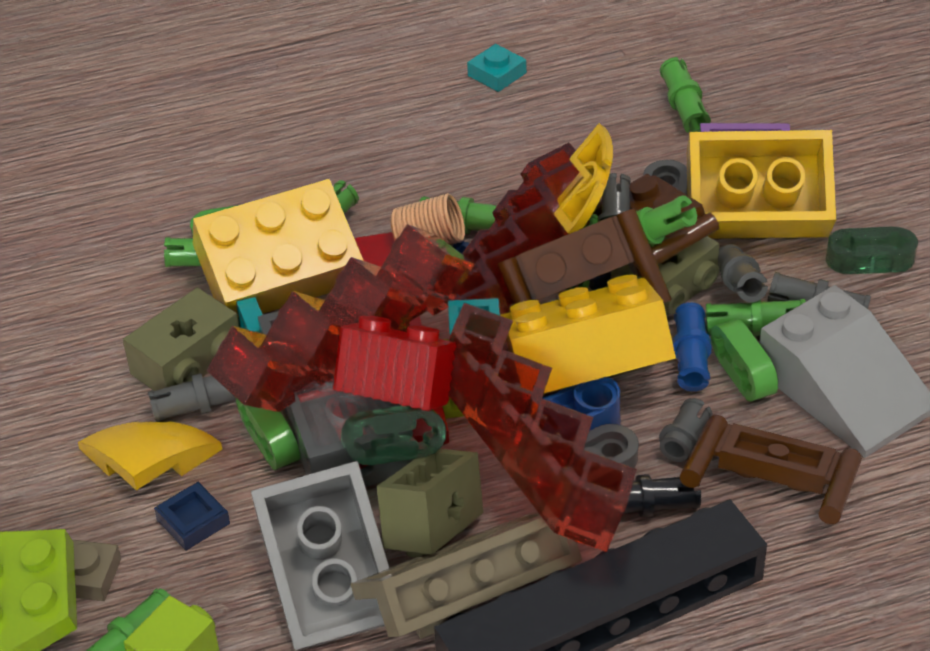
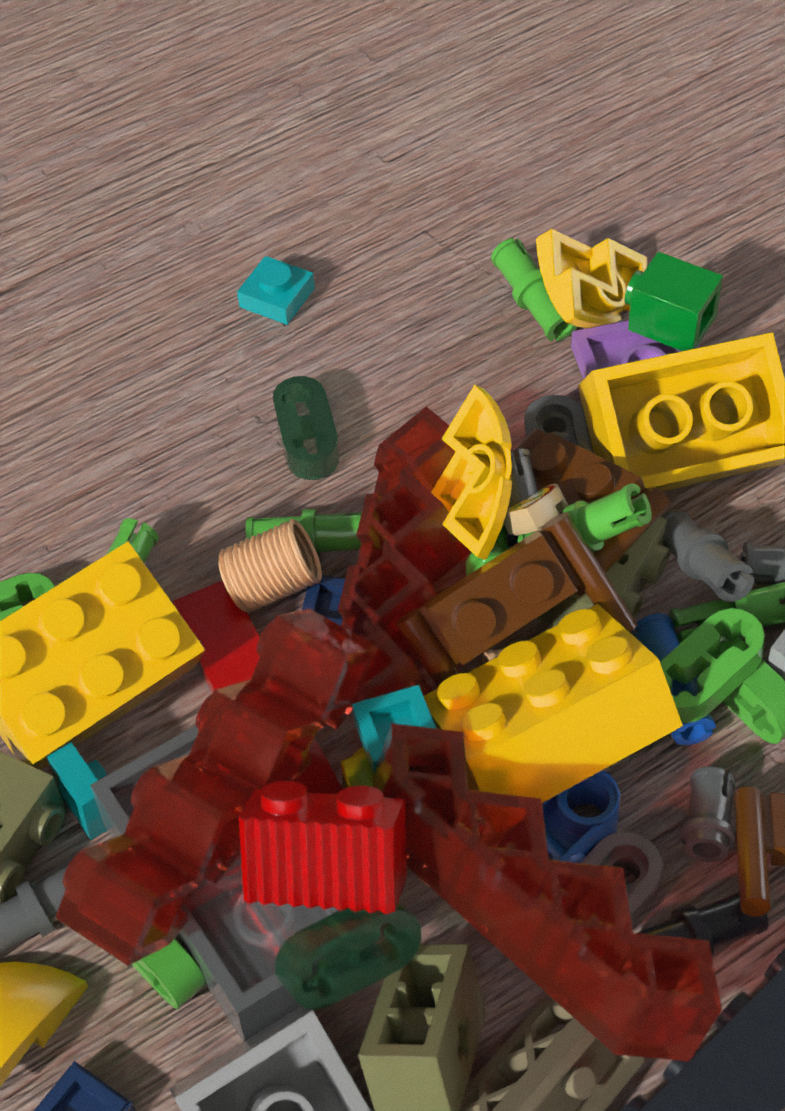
camera: 15 degrees left, 10 degrees up
none -> clear green beam [273,376,339,480]
none -> tan tile [503,484,568,536]
none -> yellow brick [536,228,647,328]
none -> green brick [624,251,723,351]
none -> bright green beam [660,608,765,723]

